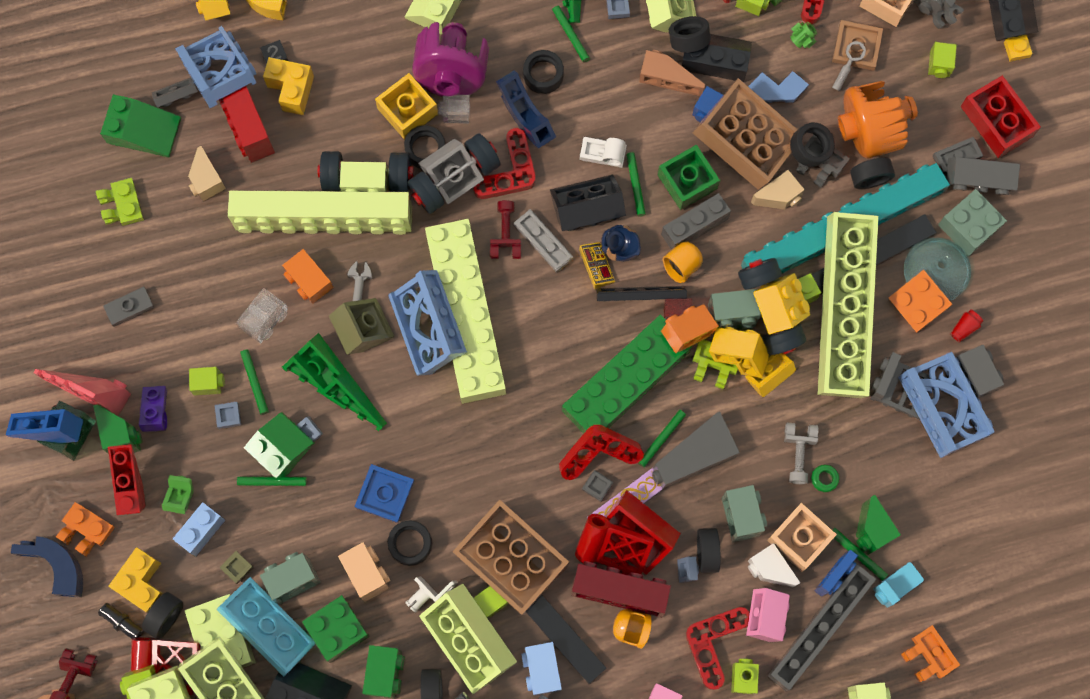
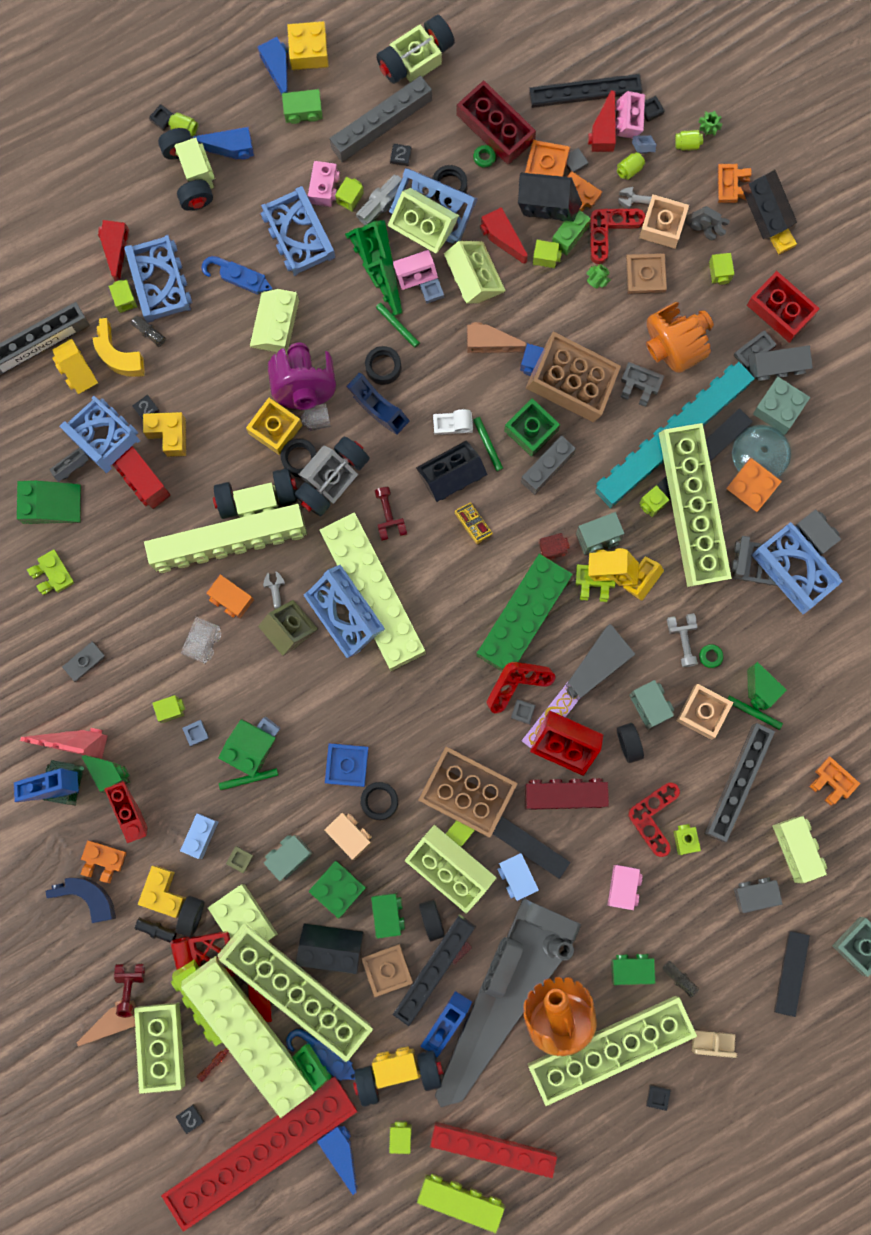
camera: 10 degrees left, 5 degrees up
dark purple plate [139,386,167,432] -> none
bright green bracket [162,475,193,514] -> none
tan slope [188,146,226,201] -> none
medium azure tile [216,577,316,676] -> none
green bar [240,349,269,415] -> none
green wedge [281,333,387,431] -> none
white bracket [405,576,458,613] -> none
red beam [473,128,535,199] -> none
light grey tile [514,209,573,273] -> none
red piece [575,514,655,575] -> none
black tile [596,286,687,301] -> none
dark blue hair [601,225,641,262] -> none
light orange helmet [613,609,651,649] -> none
green bar [638,410,686,468] -> none
orange brick [661,304,719,353] -> none
light orange helmet [663,242,703,283] -> none
black tyre [668,16,711,53] -> none
sand blue plate [677,557,699,583] -> none
black slope [682,34,752,82] -> none
brick [738,258,810,355] -> none
bright pink brick [746,588,790,642] -> none
medium blue tile [748,71,809,103] -> none
white slope [748,543,800,588] -> none
tan slope [751,170,804,209] -> none
black tyre [790,122,835,167] -> none
blue plate [814,550,858,597] -> none
light grey piece [832,41,866,91] -> none
black tyre [850,157,895,189] -> none
medium azure bracket [873,562,924,608] -> none
red cone [950,309,984,343] -> none

